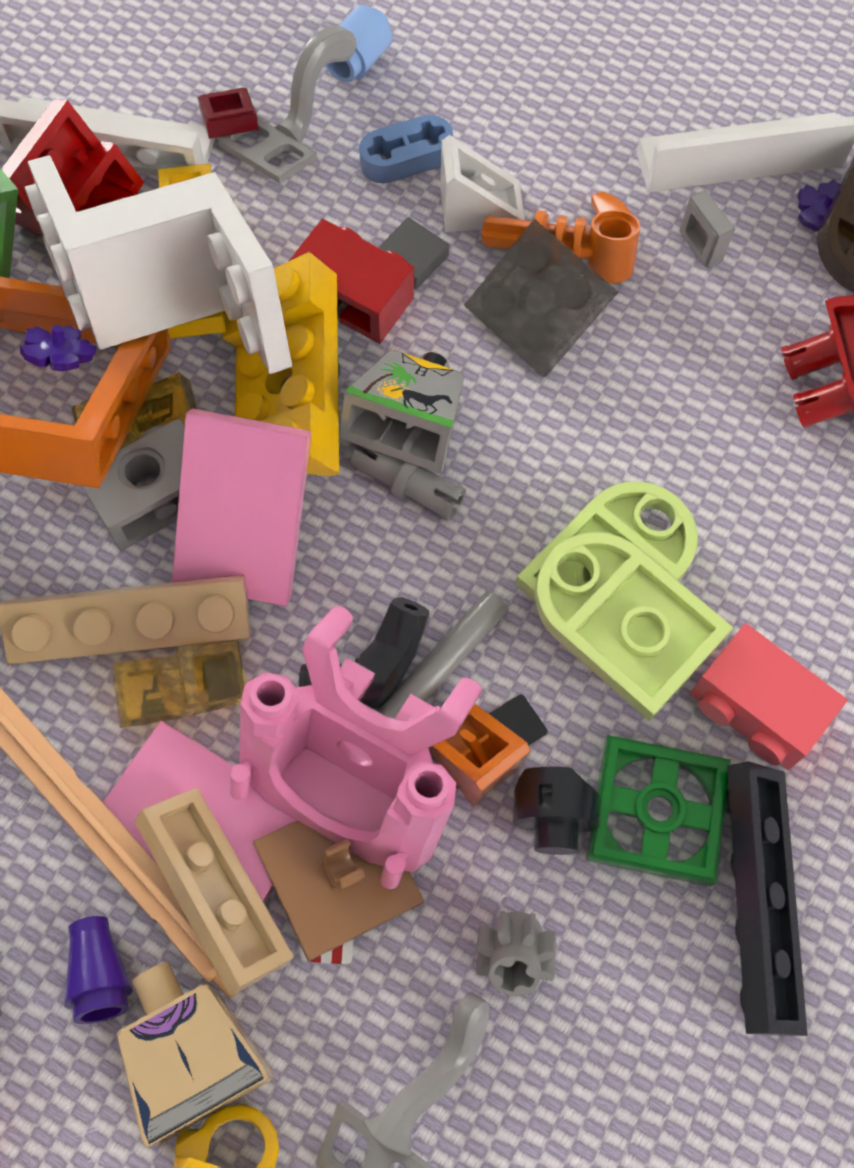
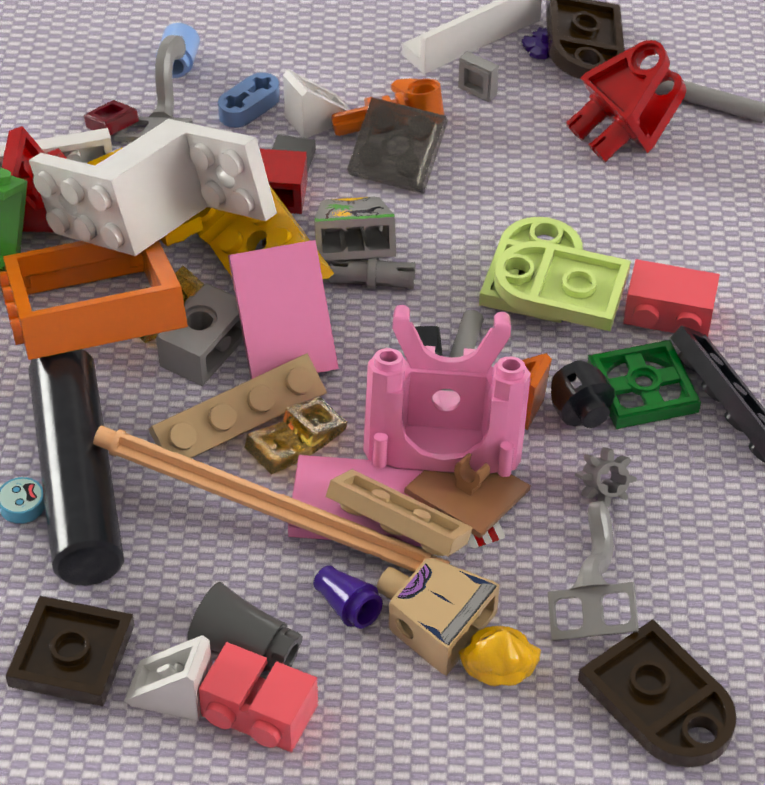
camera: 25 degrees left, 20 degrees down
dark purple plant [20,325,96,371] -> none

